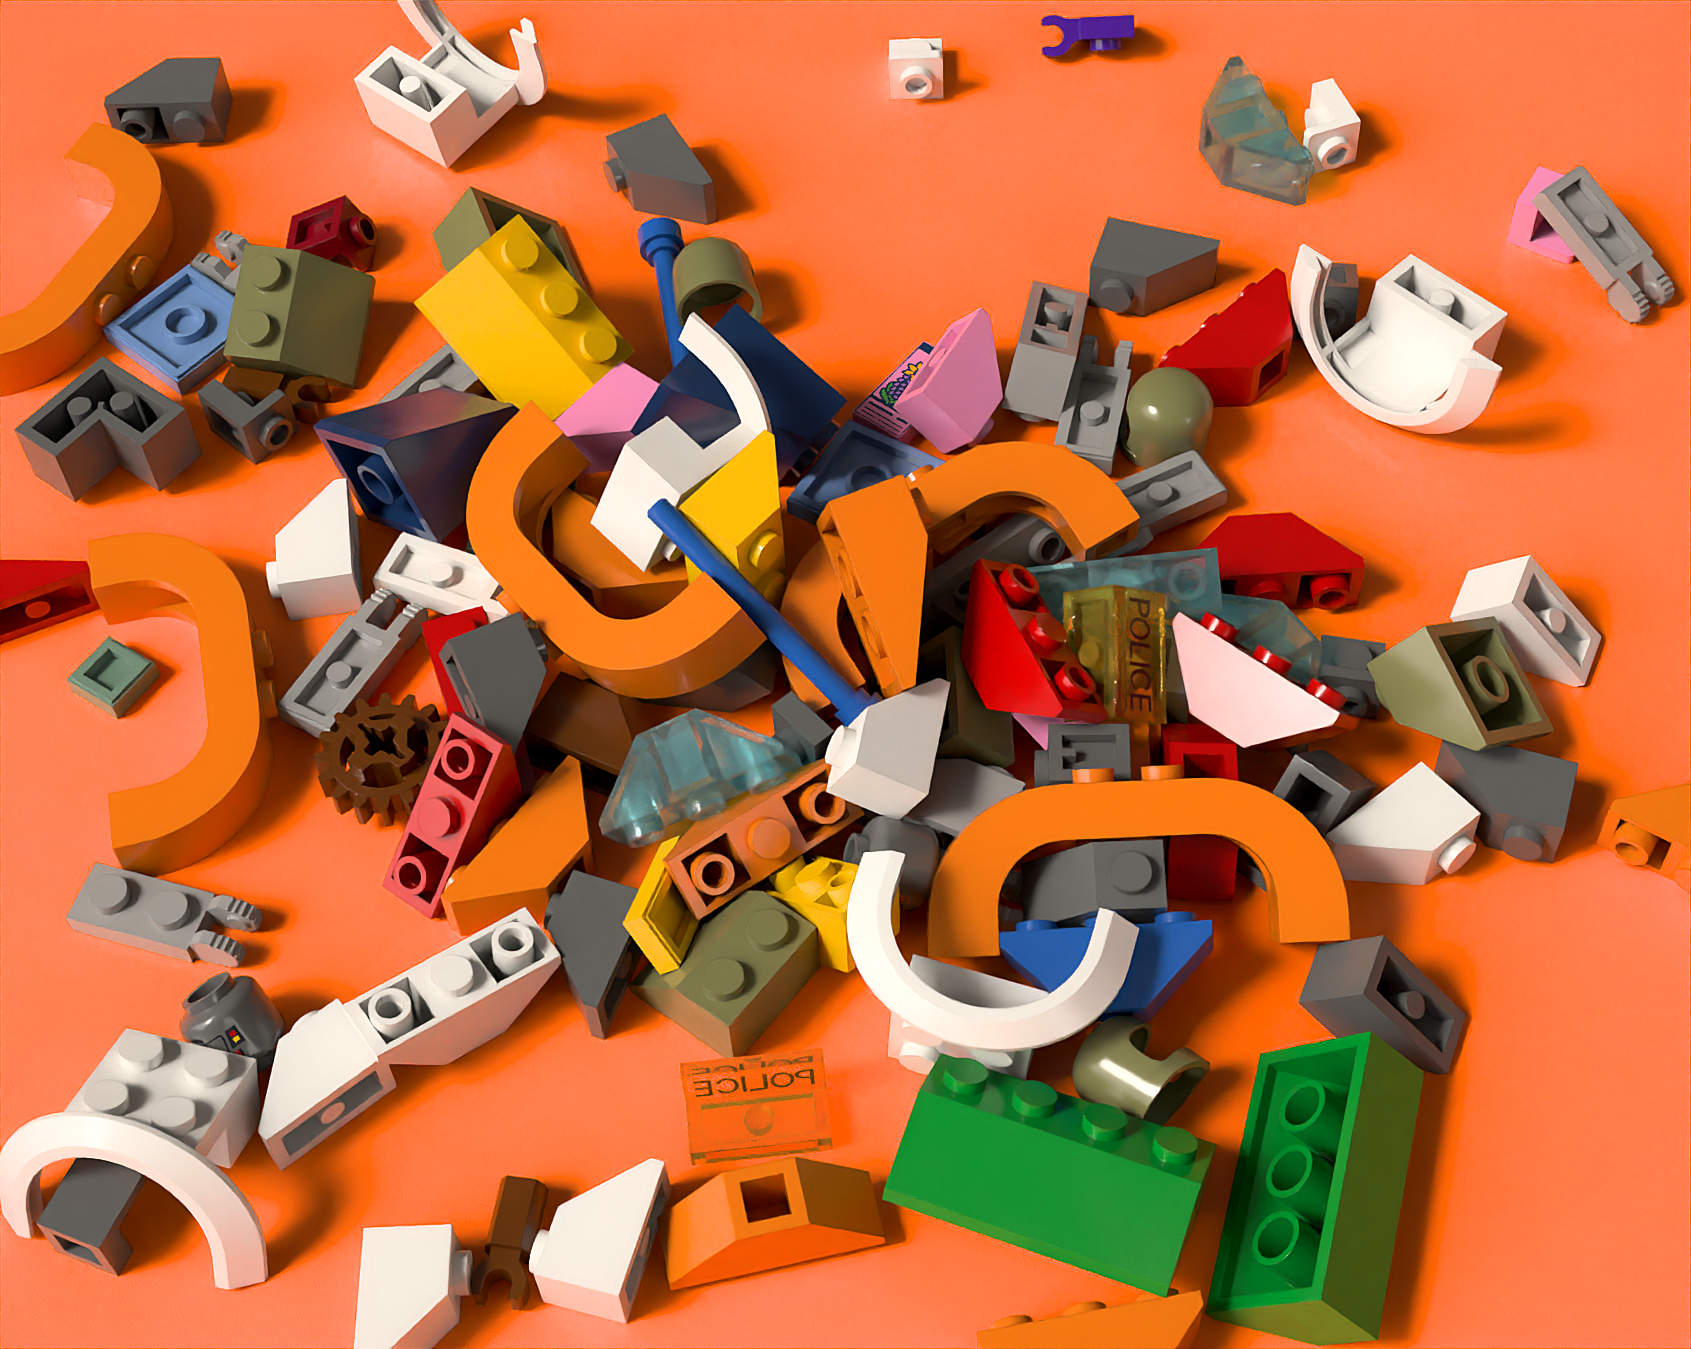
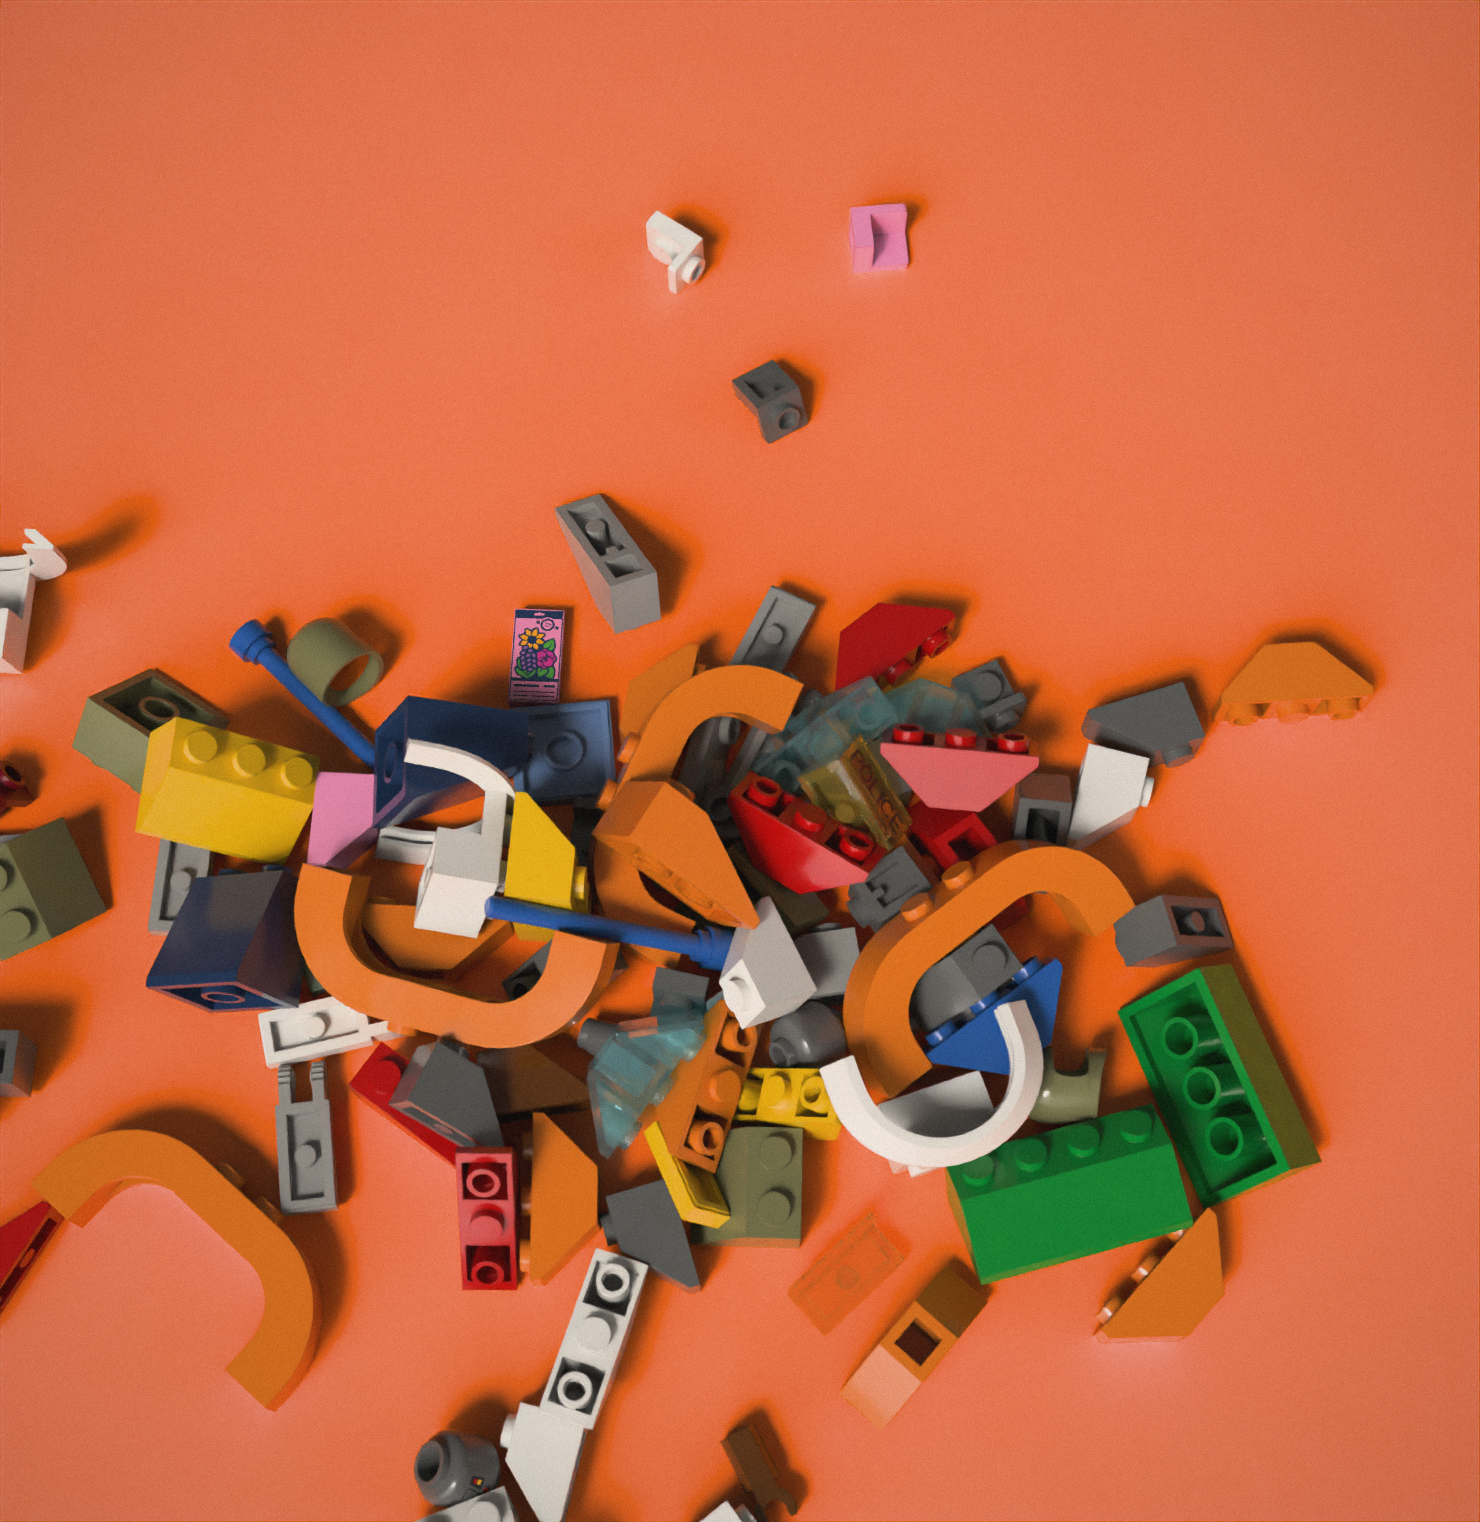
camera: 40 degrees left, 15 degrees up
sand green tile [66,636,161,719] -> none
light grey hinge [66,862,263,968] -> none
bracket [197,379,299,465] -> none
reddish brown bar [222,366,331,424] -> none
white slope [266,478,363,621] -> none
reddish brown gear [314,692,449,826] -> none
white slope [529,1158,671,1324] -> none
dark grey slope [603,114,717,225] -> none
bracket [889,38,943,100] -> none
bright pink slope [893,307,1003,454] -> none
dark purple plate [1041,15,1134,57] -> none
light grey hinge [1054,335,1134,475] -> none
dark grey slope [1088,217,1220,317] -> none
olive helmet [1118,366,1214,469] -> none
red slope [1158,267,1293,407] -> none
clear light blue slope [1198,56,1314,206] -> none
white piece [1291,243,1508,434] -> none
olive slope [1366,616,1555,751] -> none
white slope [1449,555,1602,687] -> none
light grey hinge [1531,165,1675,324] -> none

